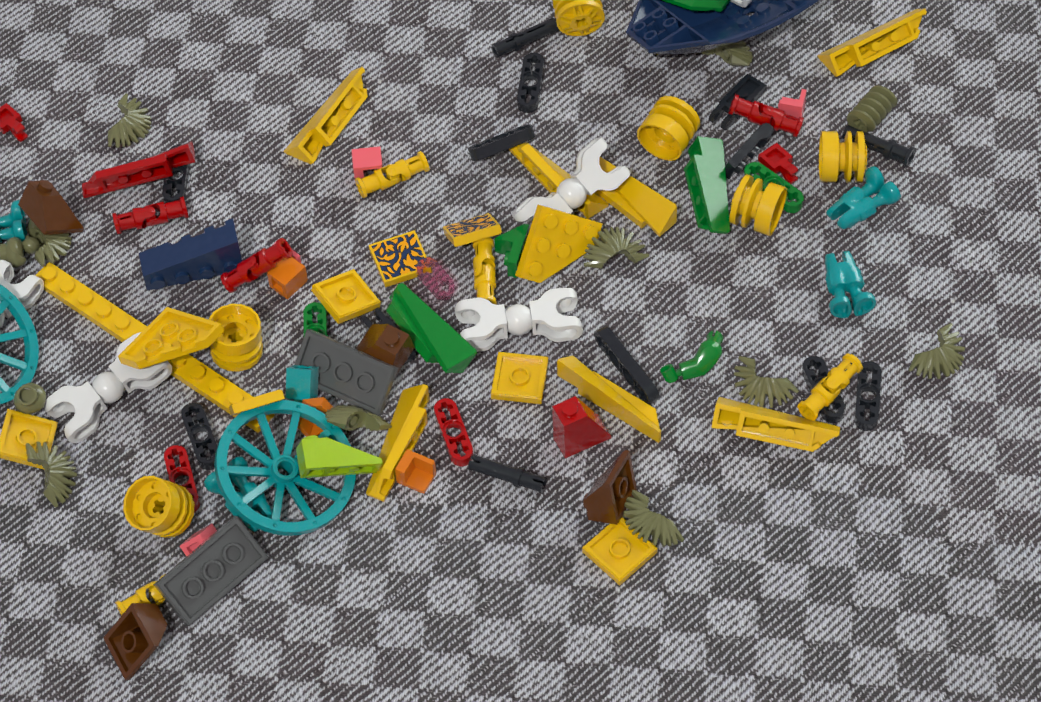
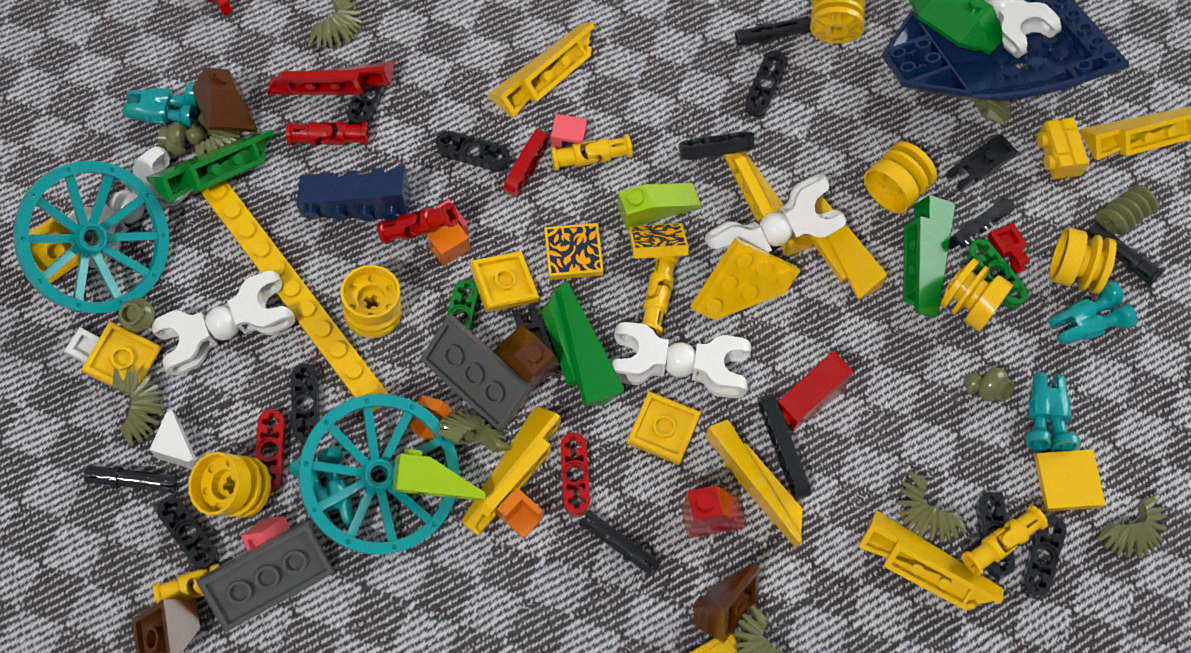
camera: 10 degrees right, 10 degrees up
yellow plate [118,307,224,369] -> none
yellow tile [229,389,285,416] -> none
teal brick [285,365,319,403] -> none
clear pink beam [416,257,455,301] -> none
green slope [494,224,529,278] -> none
olive hair [583,227,649,269] -> none
green arm [660,331,723,383] -> none
red piece [728,94,804,137] -> none
coral panel [778,89,807,118] -> none
none -> black pin [84,465,178,494]
none -> green wedge [146,130,274,202]
none -> white slope [149,410,197,469]
none -> black beam [157,496,220,570]
none -> black beam [436,131,510,172]
none -> red beam [503,128,550,197]
none -> lime slope [617,183,701,230]
none -> red slope [778,351,854,432]
none -> olive animal [964,367,1015,402]
none -> yellow tile [1034,449,1106,512]
none -> yellow brick [1037,118,1089,180]

